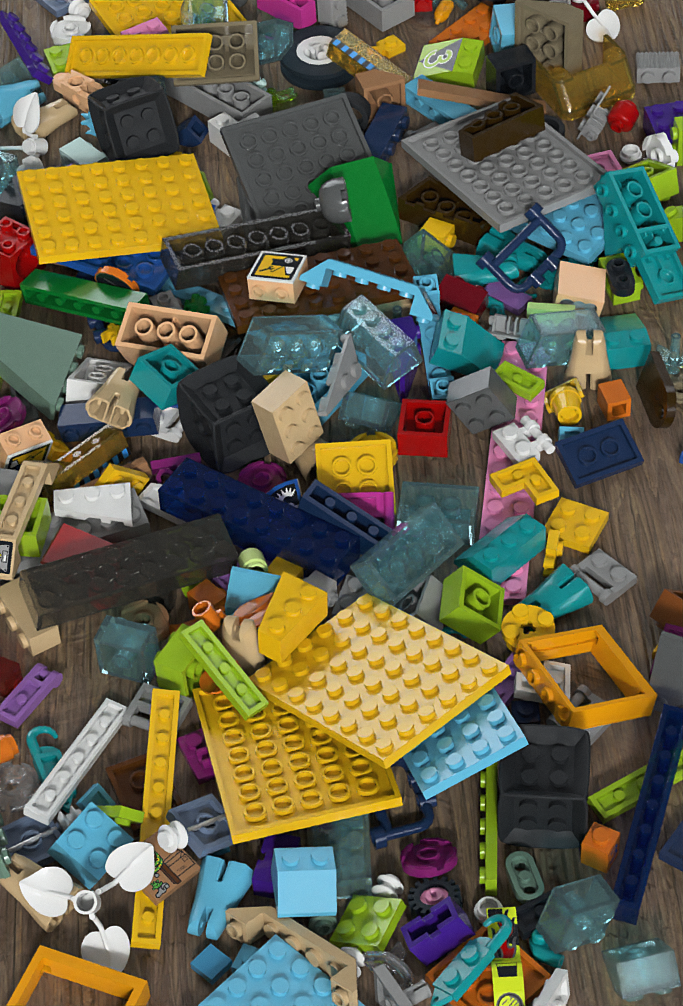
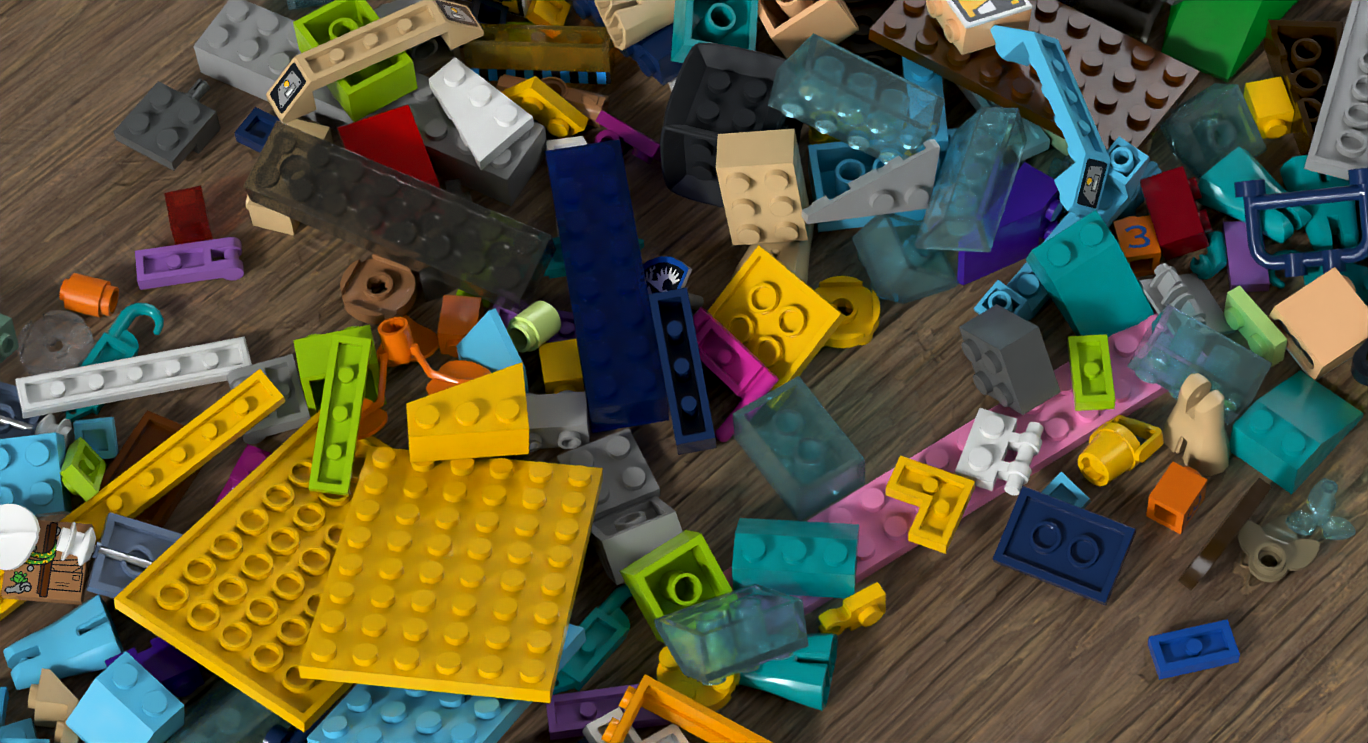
camera: 50 degrees right, 10 degrees up
clear light blue brick [93,615,160,684] -> none
tan piece [221,615,268,677] -> none
magenta tile [237,461,287,503] -> none
clear light blue brick [349,502,465,605] -> none
red brick [397,399,452,458] -> none
yellow plate [545,497,609,554] -> none
light grey plate [570,548,637,606] -> none
none -> clear light blue slope [654,583,809,686]

